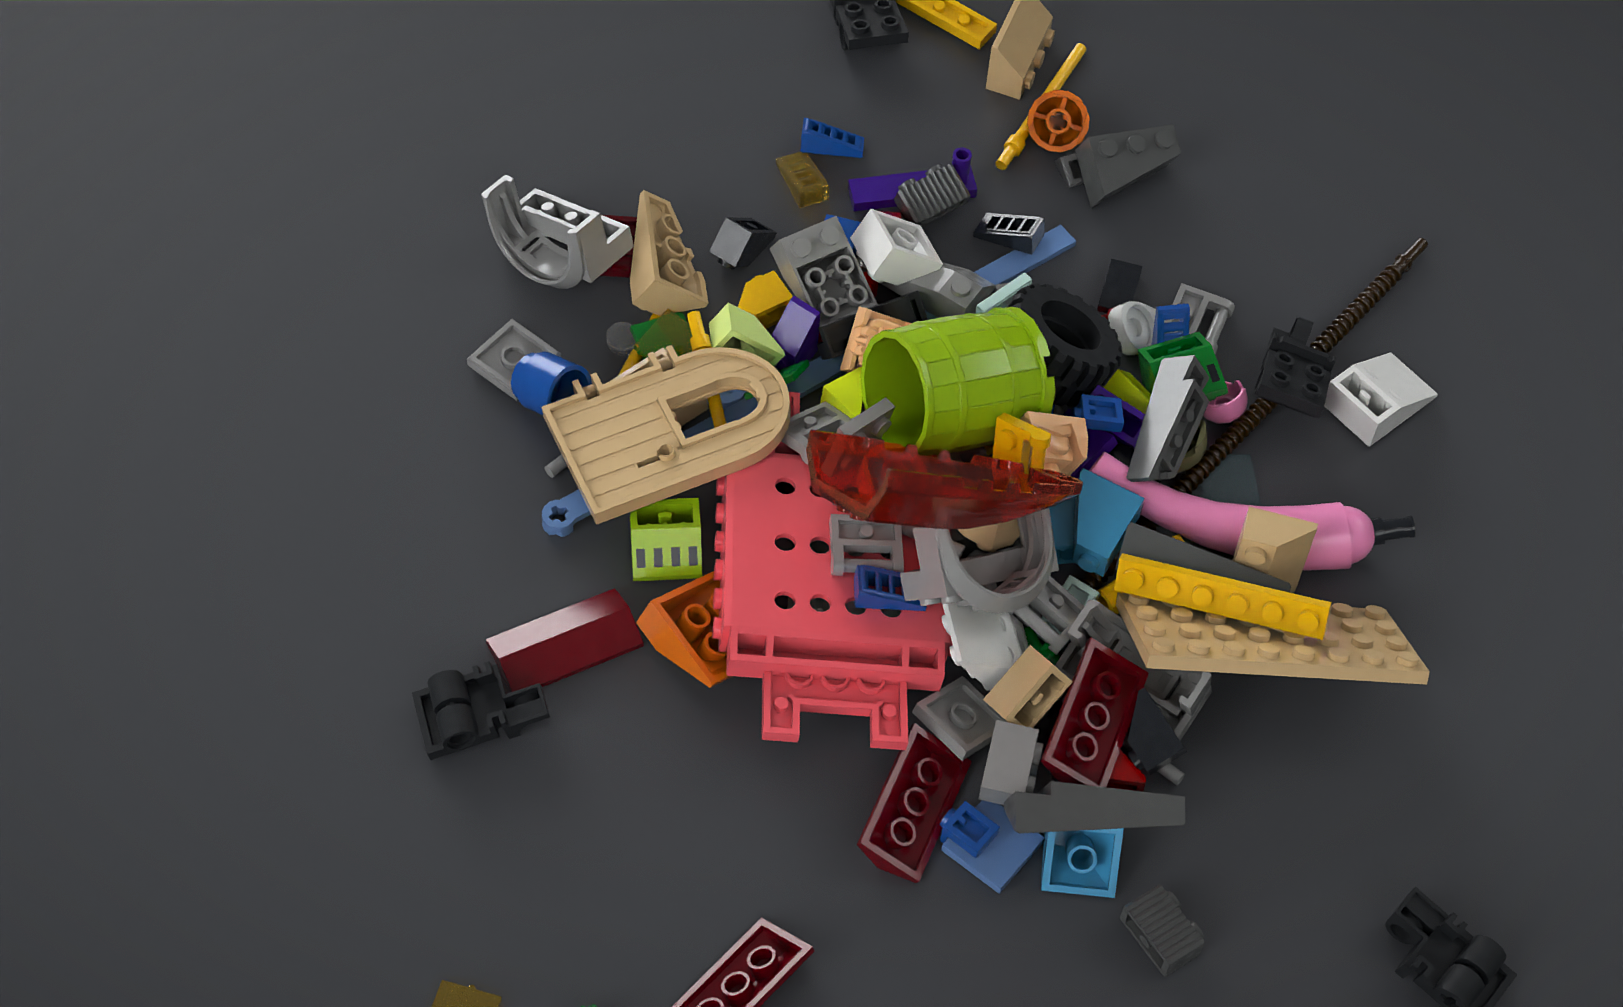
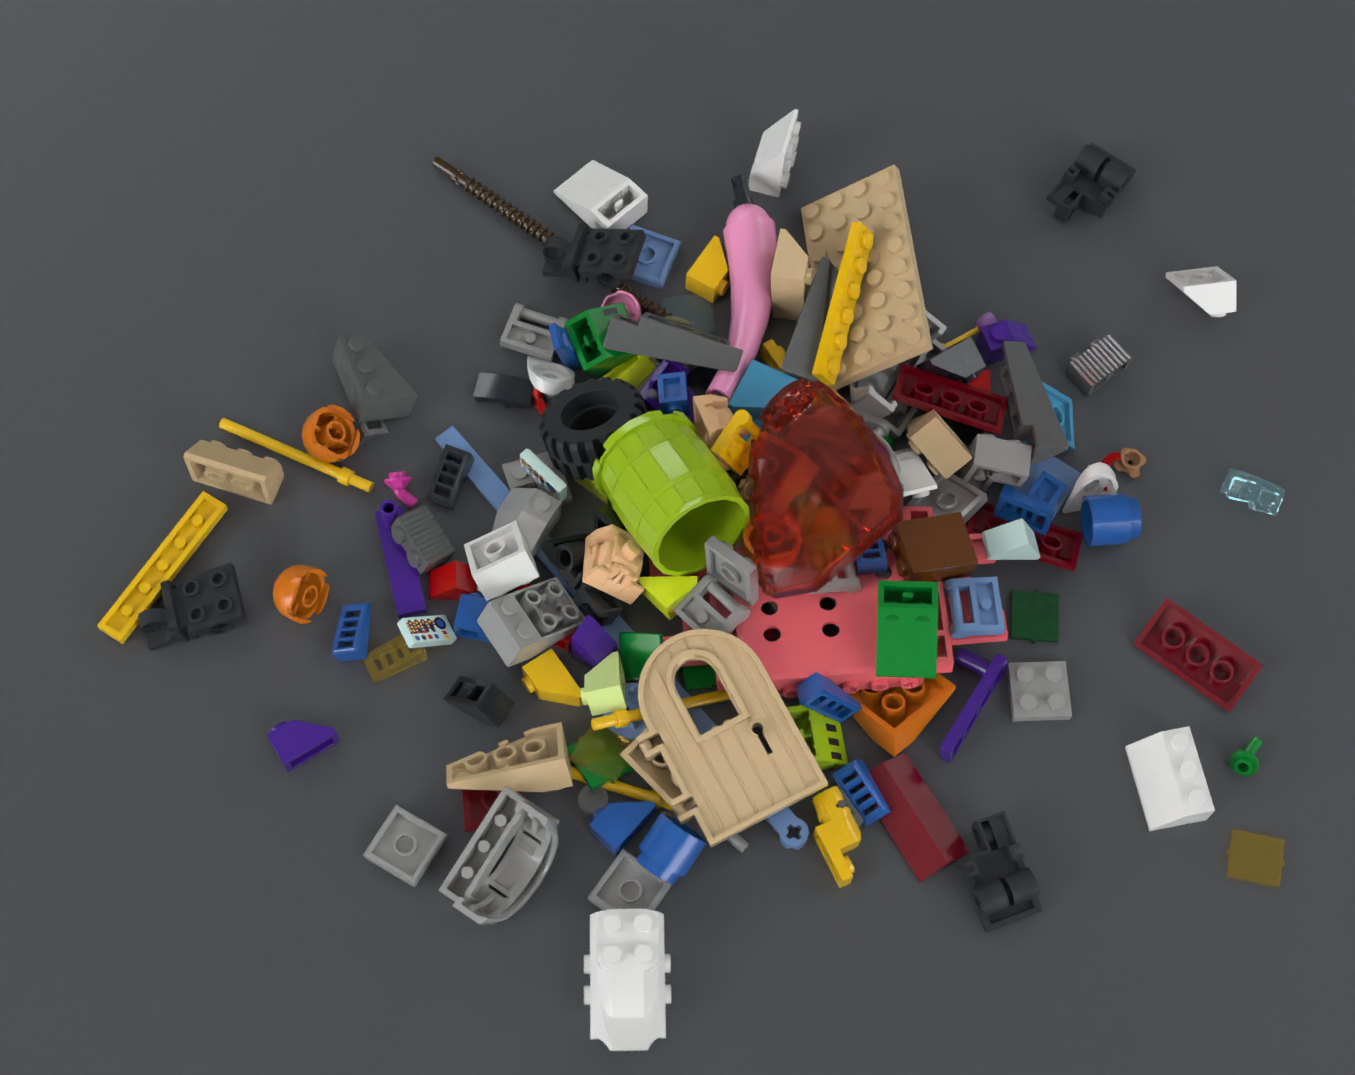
camera: 95 degrees left, 10 degrees up
none -> dark purple slope [267,719,340,772]
none -> orange cylinder [273,564,329,624]
none -> light grey plate [363,805,447,888]
none -> dark pink plate [383,471,418,509]
none -> light aqua tile [397,615,457,648]
none -> white slope [584,909,671,1051]
none -> blue slope [589,801,657,856]
none -> medium blue tile [629,224,681,290]
none -> yellow slope [685,235,729,303]
none -> white slope [749,109,801,198]
none -> blue slope [797,672,861,723]
none -> yellow plate [812,786,863,888]
none -> blue slope [832,760,892,827]
none -> green slope [876,580,938,679]
none -> reddish brown brick [888,512,979,582]
none -> dark purple piece [940,647,1007,763]
none -> hinge [941,311,997,348]
none -> medium blue plate [944,577,1005,639]
none -> dark purple slope [975,319,1036,365]
none -> light aqua slope [981,518,1040,560]
none -> blue slope [993,484,1055,536]
none -> light grey plate [1007,661,1072,722]
none -> dark green piece [1010,590,1059,644]
none -> white piece [1062,452,1122,514]
none -> blue piece [1080,493,1141,547]
none -> medium nougat plate [1114,447,1146,478]
none -> white slope [1125,726,1215,831]

